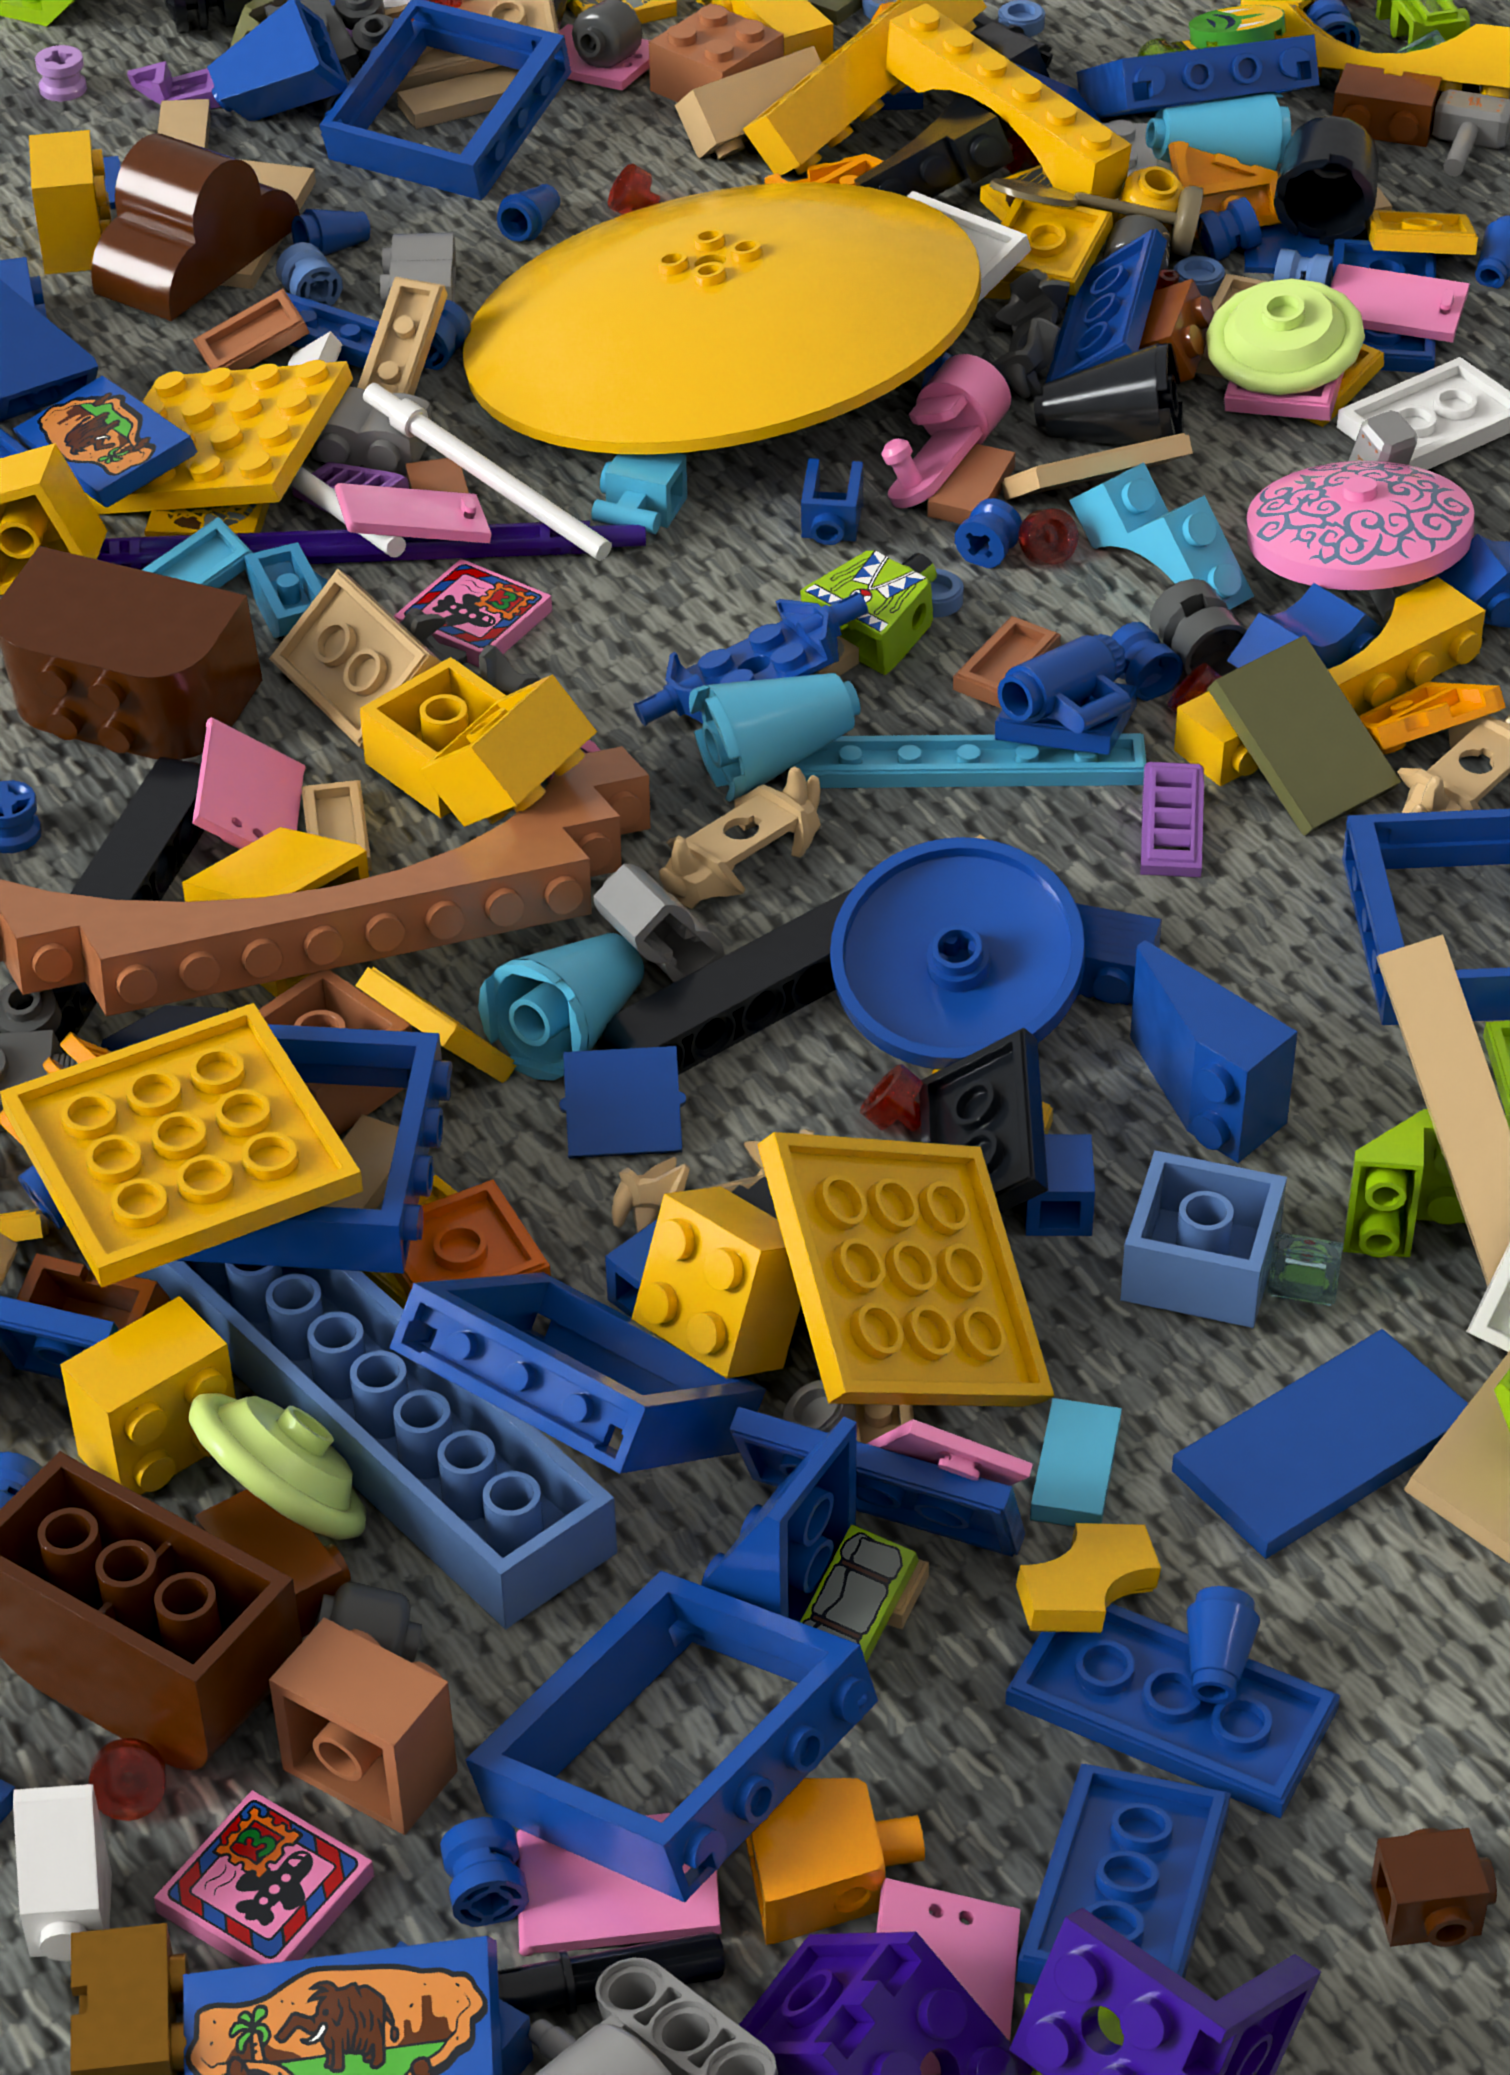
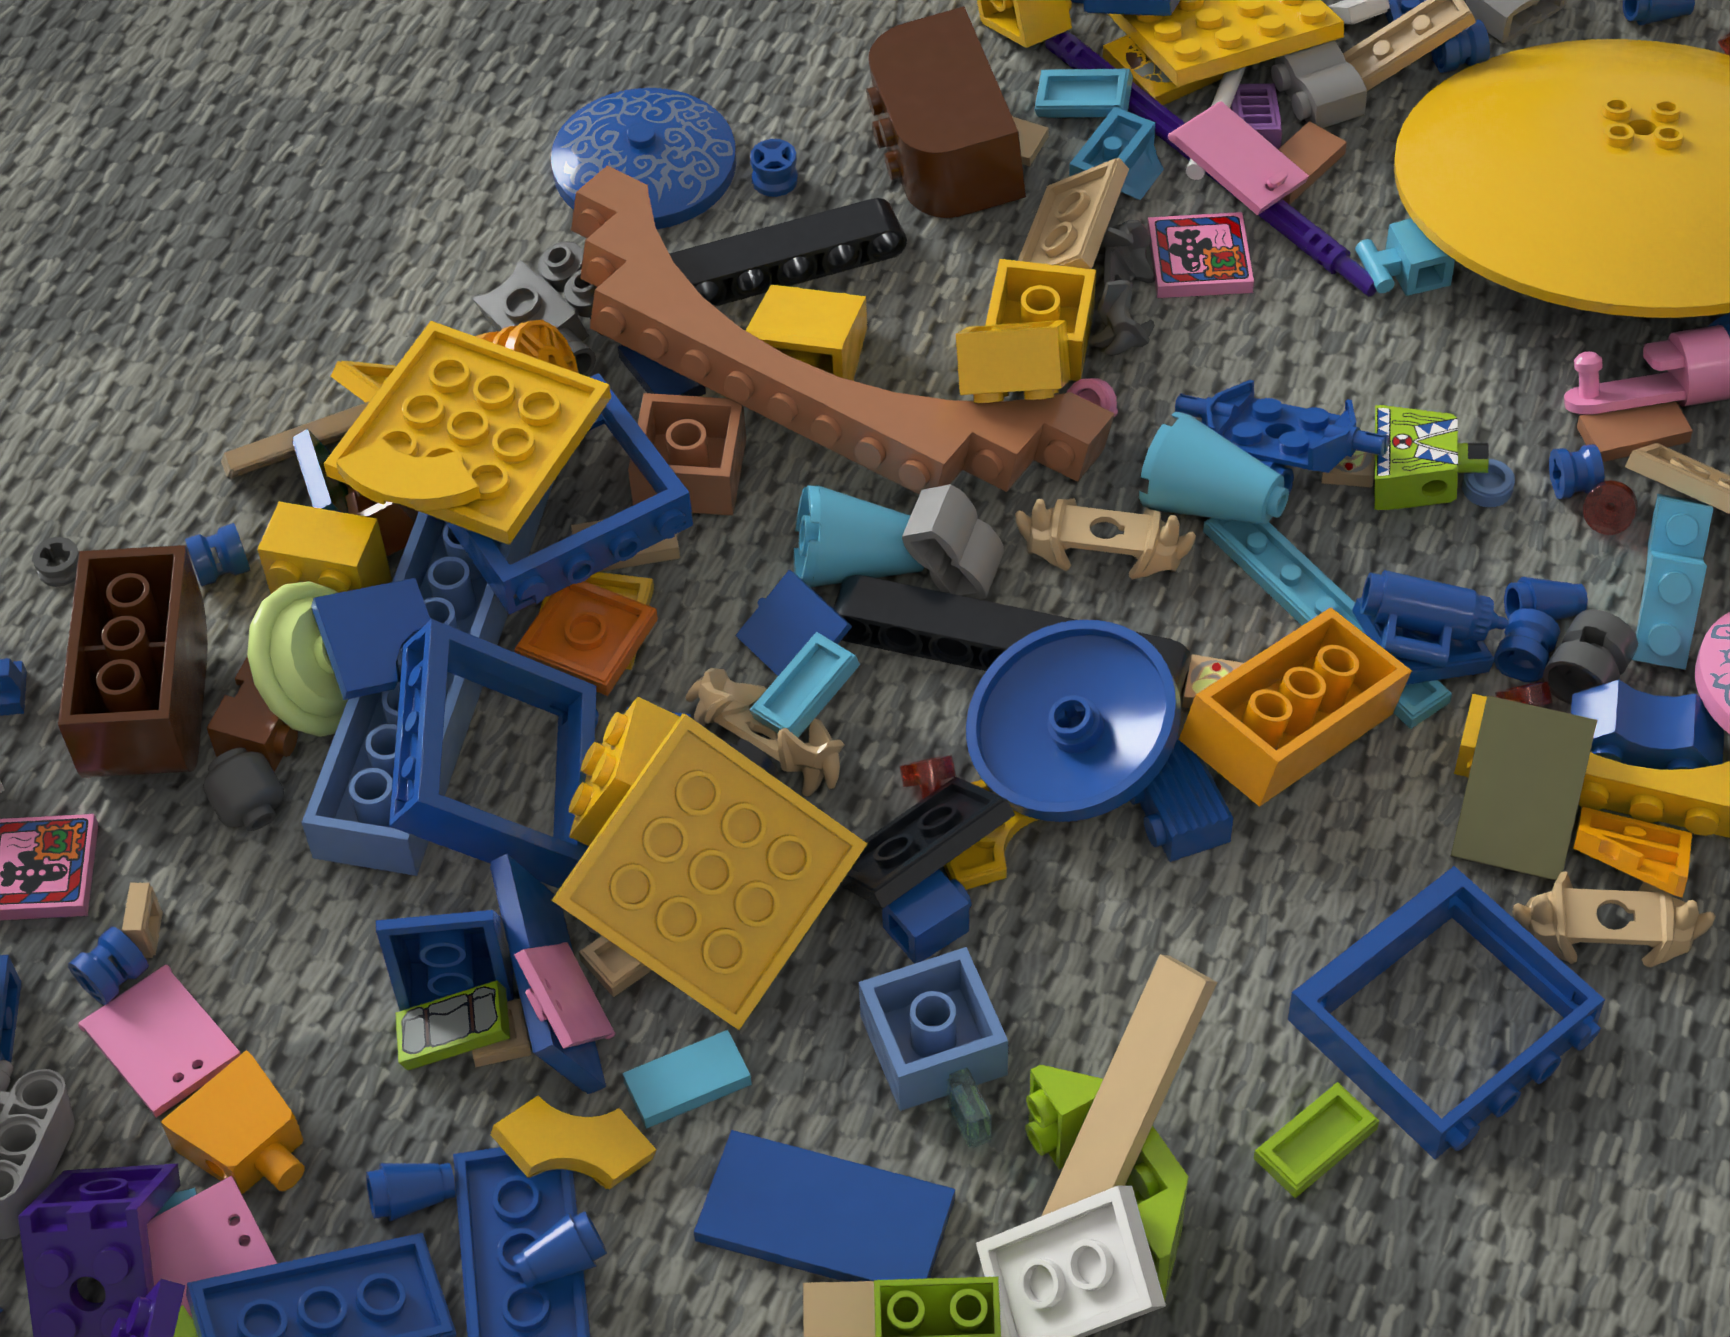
camera: 55 degrees right, 10 degrees up
clear red tile [88,1738,166,1821] -> none
bright pink container [192,717,306,849] -> none
nougat brick [269,1617,458,1835] -> none
tan tile [301,780,372,871] -> none
yellow tile [355,967,516,1083] -> none
white bar [363,383,612,561] -> none
blue window [465,1571,878,1903] -> none
black axle [498,1932,726,2015] -> none
blue window [801,458,864,545] -> none
nougat tile [953,616,1061,709] -> none
blue slope [1130,940,1298,1163] -> none
medium lavender slope [1140,762,1204,877] -> none
none -> tan tile [122,883,163,958]
none -> blue tile [311,578,430,700]
none -> yellow tile [336,439,481,511]
none -> blue cone [366,1163,456,1222]
none -> medium azure tile [750,632,860,738]
none -> light orange brick [1178,607,1412,807]
none -> blue cone [1504,577,1588,621]

